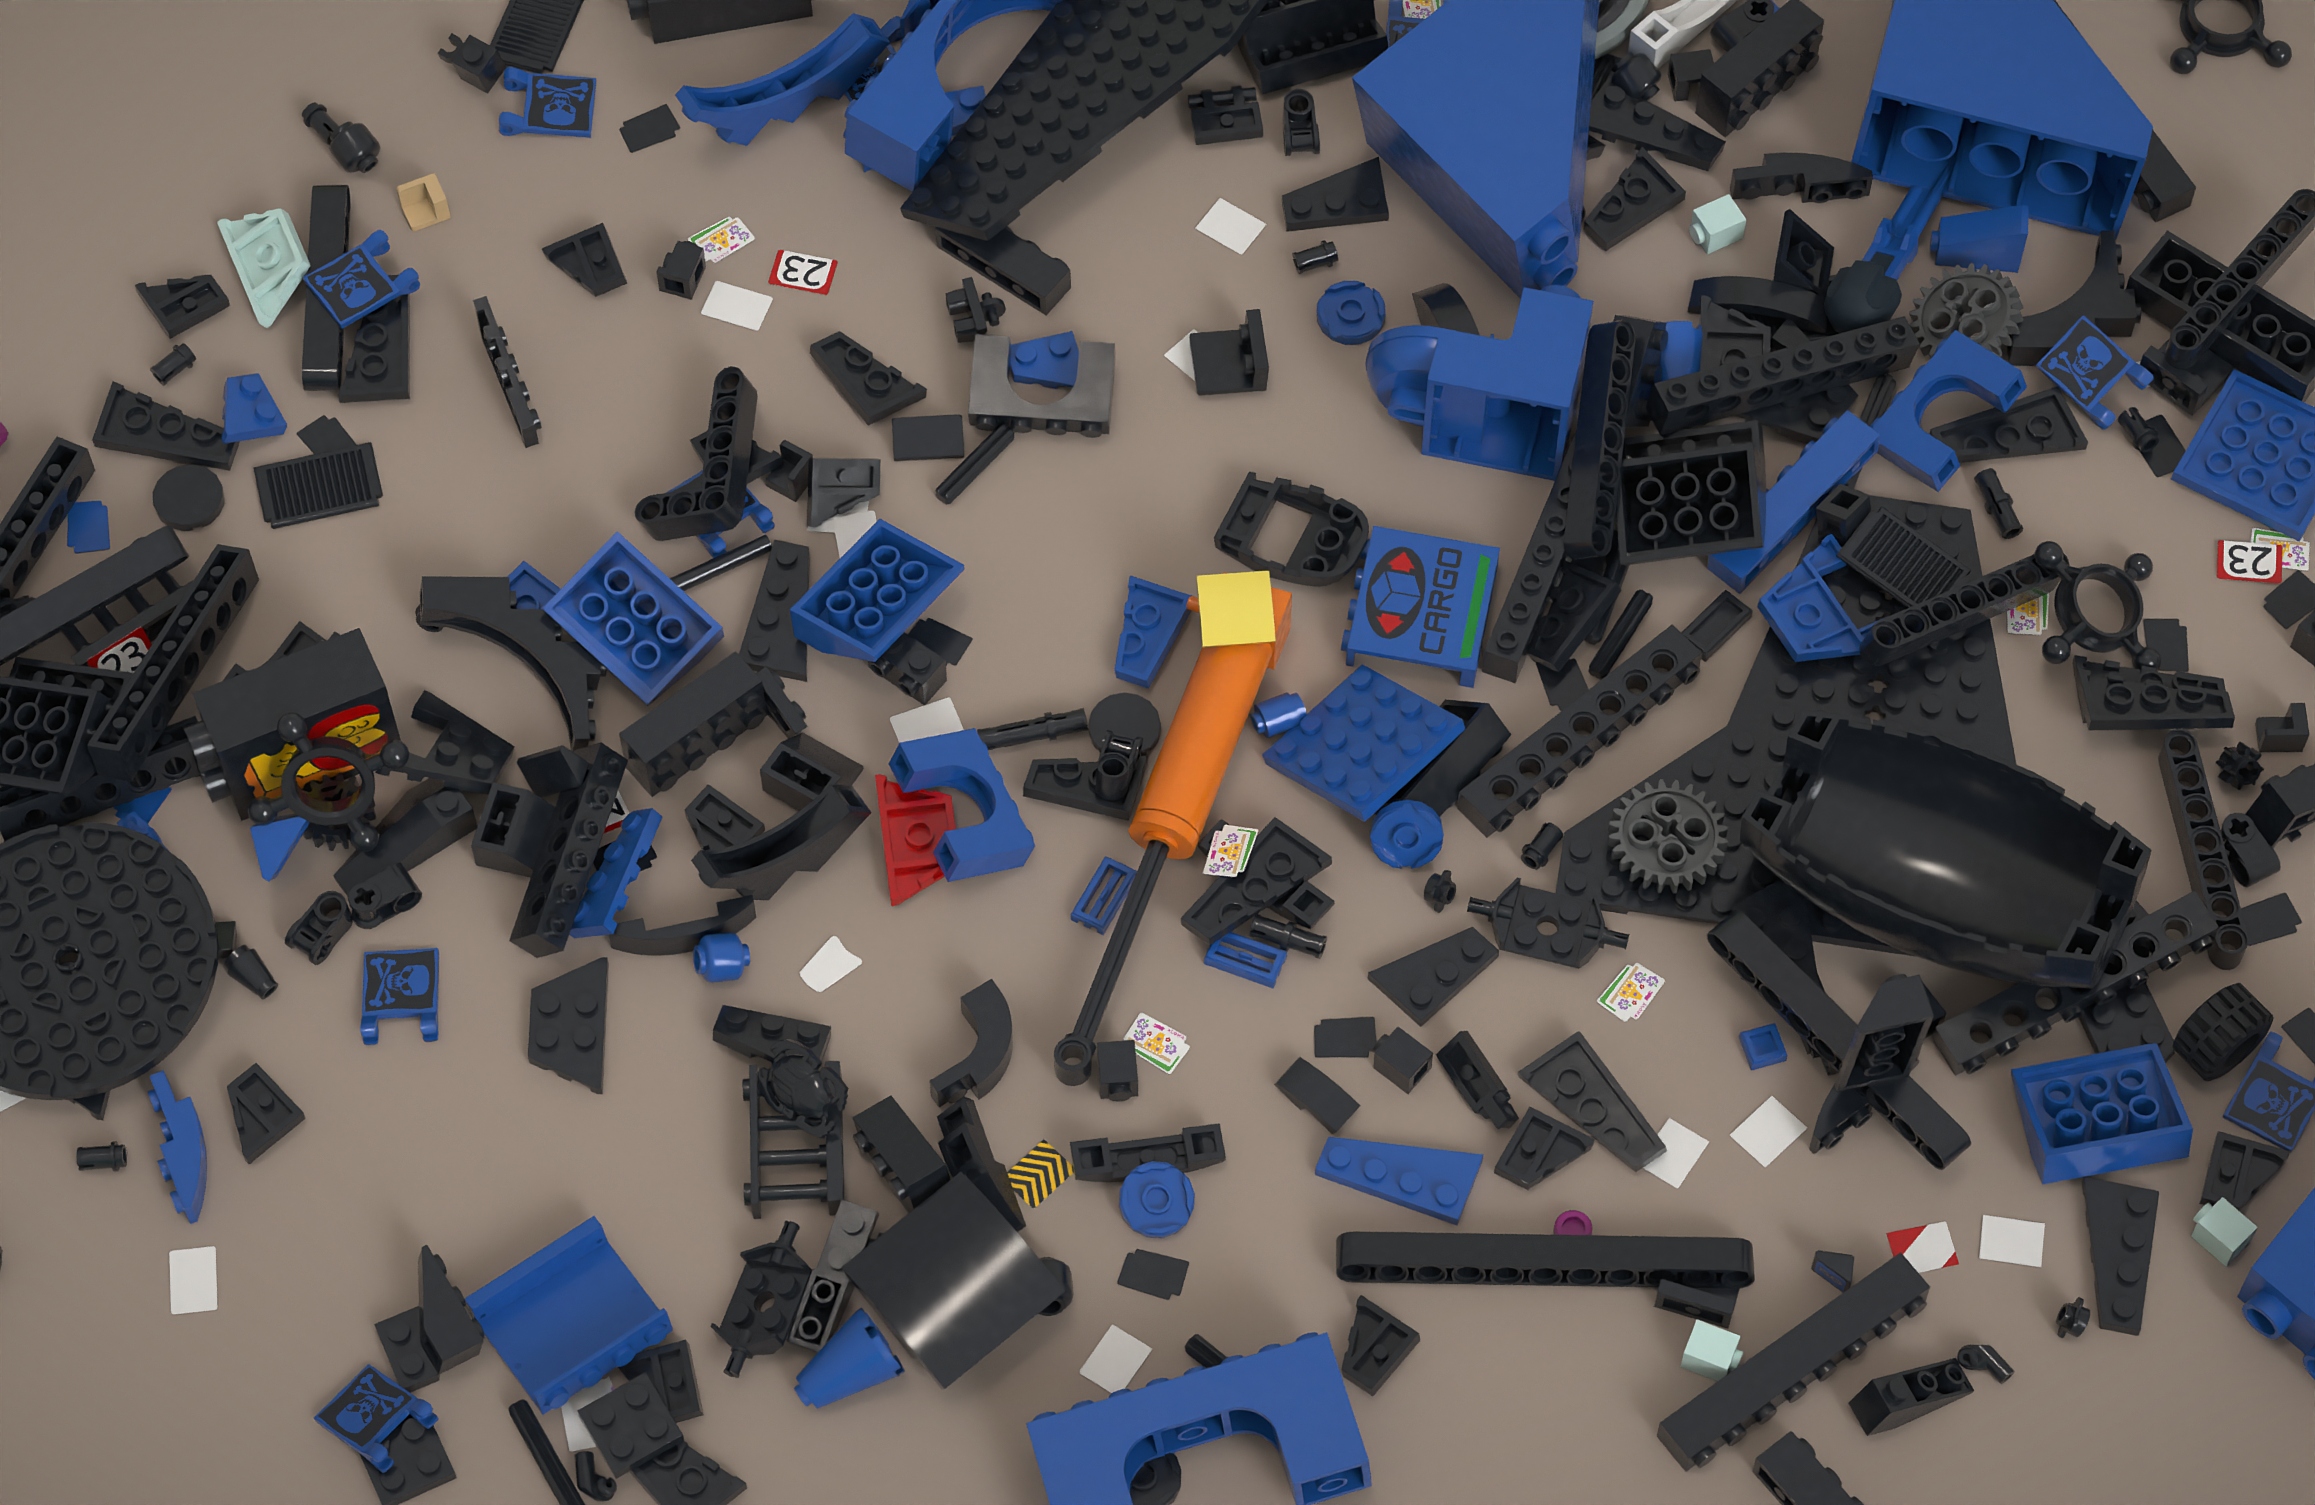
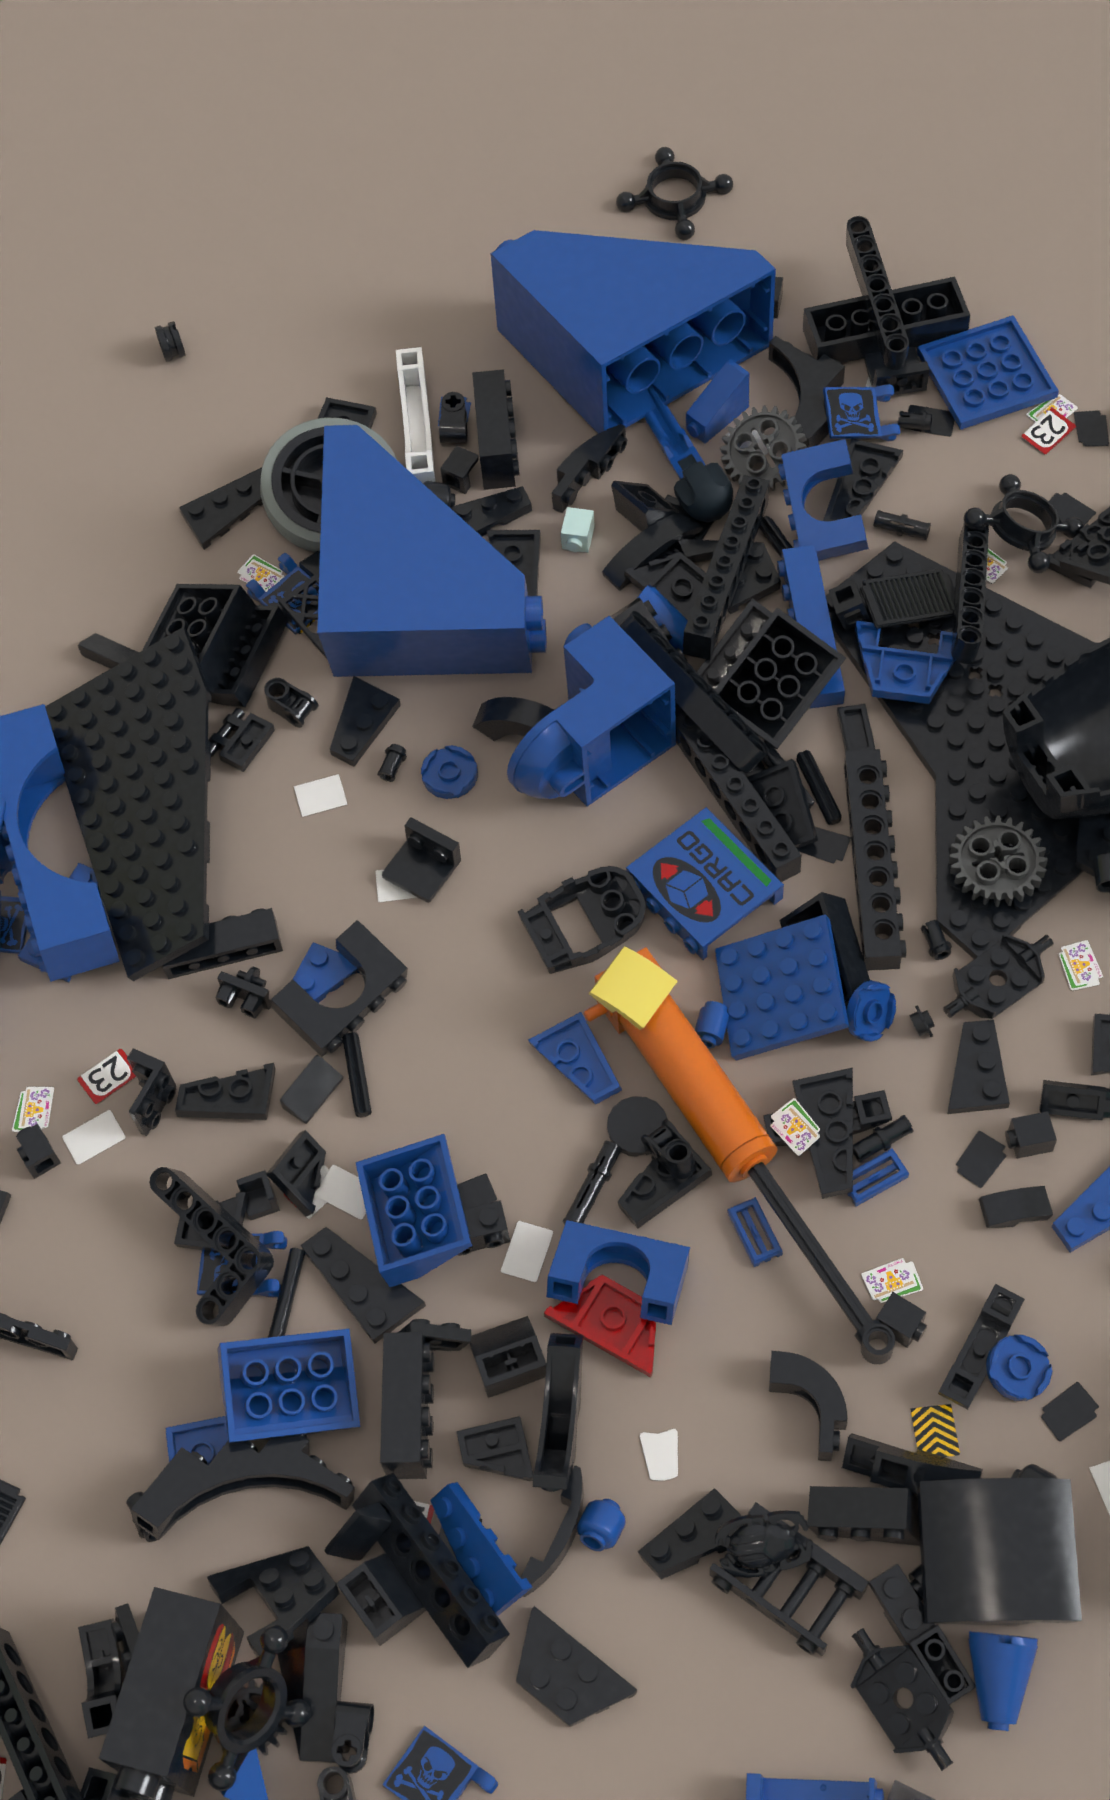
camera: 45 degrees left, 0 degrees up
none -> black bracket [127,1048,176,1136]

